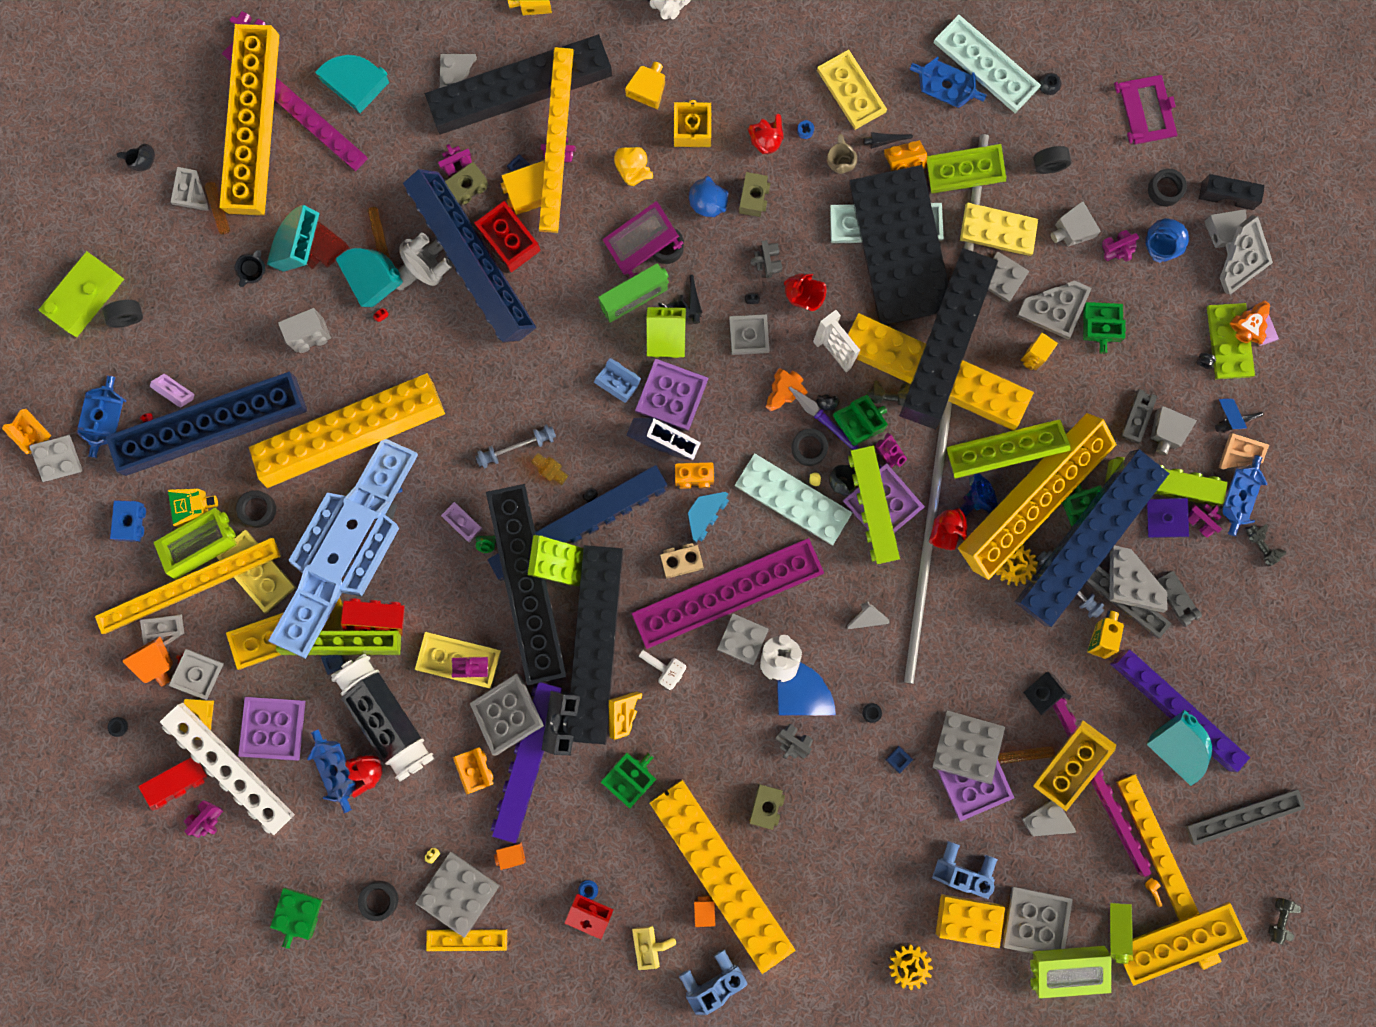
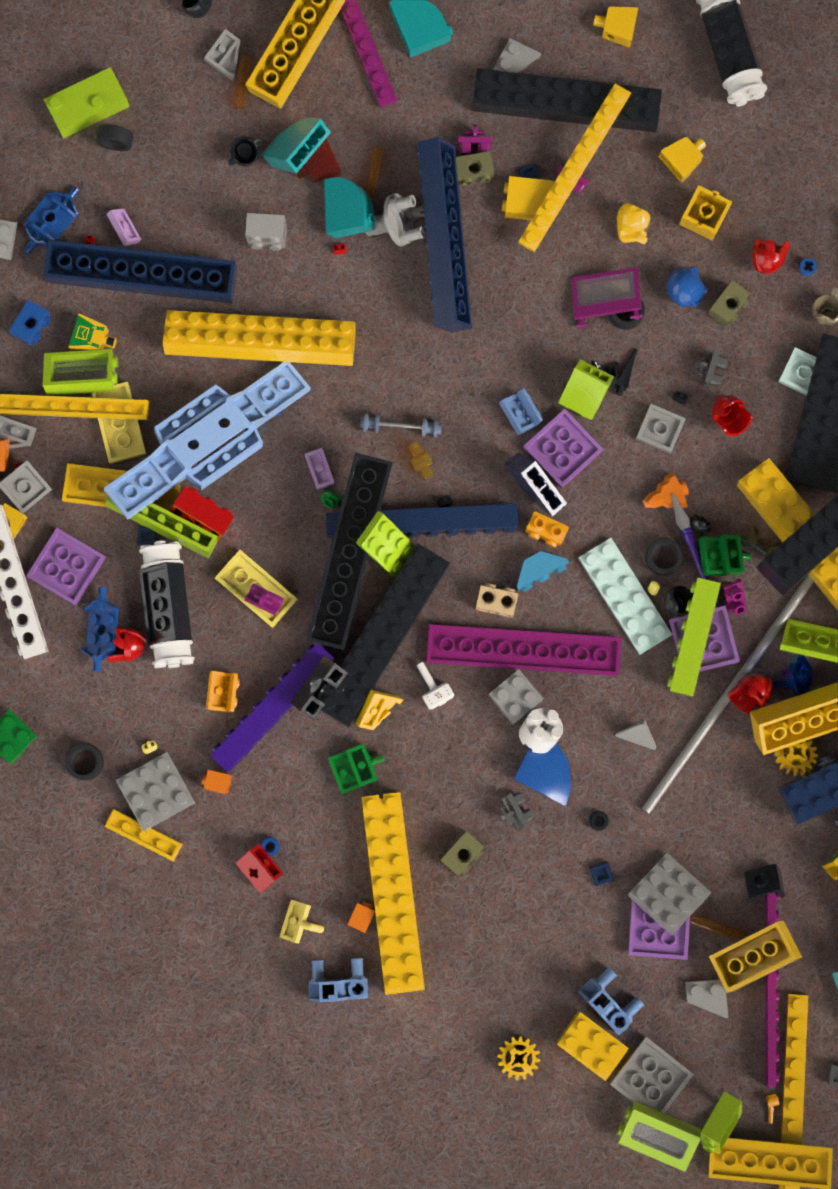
camera: 30 degrees right, 0 degrees up
black tyre [236,490,276,528] -> none
light grey plate [470,674,544,756] -> none
red brick [474,201,540,273] -> none
bright green piece [598,263,669,323] -> none
white fence [813,310,860,372] -> none

